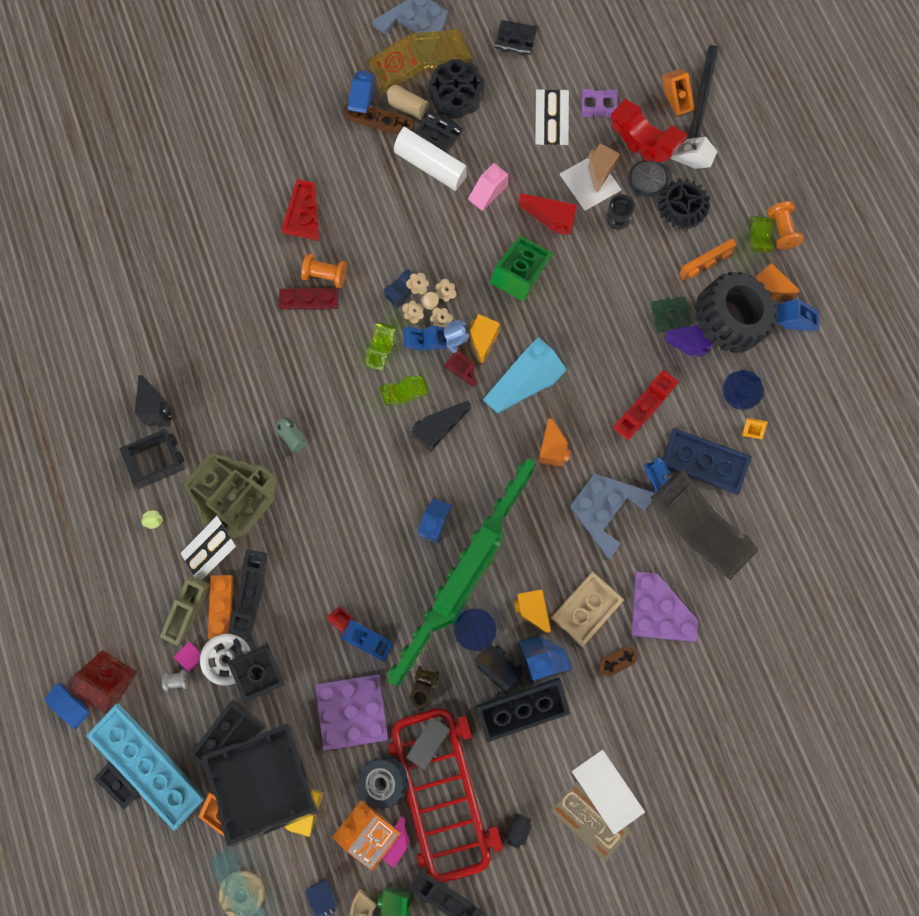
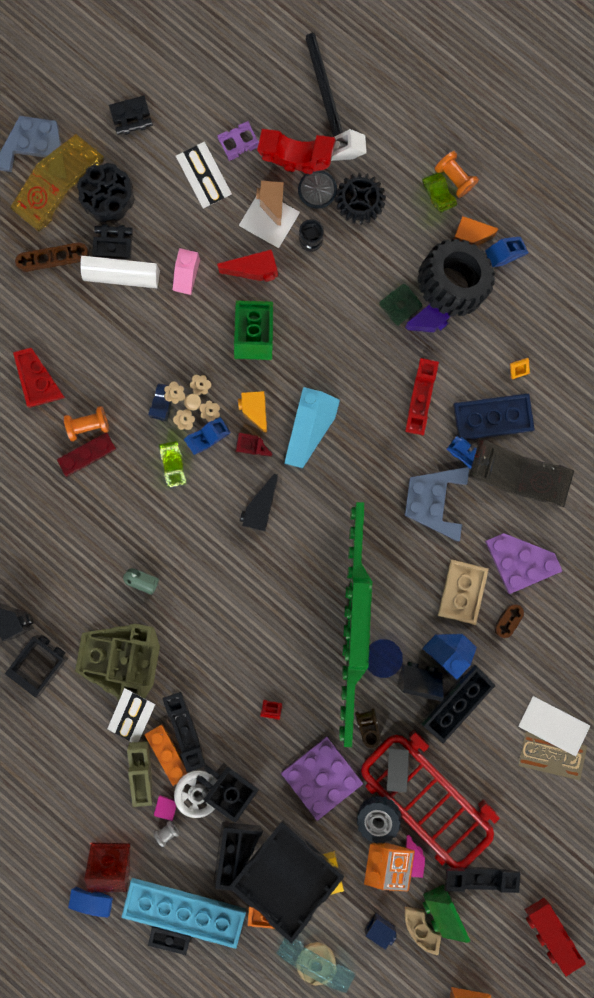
camera: 30 degrees left, 10 degrees up
yellowish green plate [141,510,163,529] -> none
blue slope [341,620,394,662] -> none
blue slope [348,70,375,113] -> none
clear neon green slope [379,376,429,405] -> none
tan brick [387,85,430,121] -> none
blue slope [417,498,452,544] -> none
medium blue piece [444,319,470,353] -> none
black brick [504,812,532,849] -> none
light orange slope [514,589,551,634] -> none
orange slope [538,418,570,467] -> none
orange slope [662,69,694,116] -> none
orange plate [679,238,737,280] -> none
clear blue tile [722,370,764,410] -> none

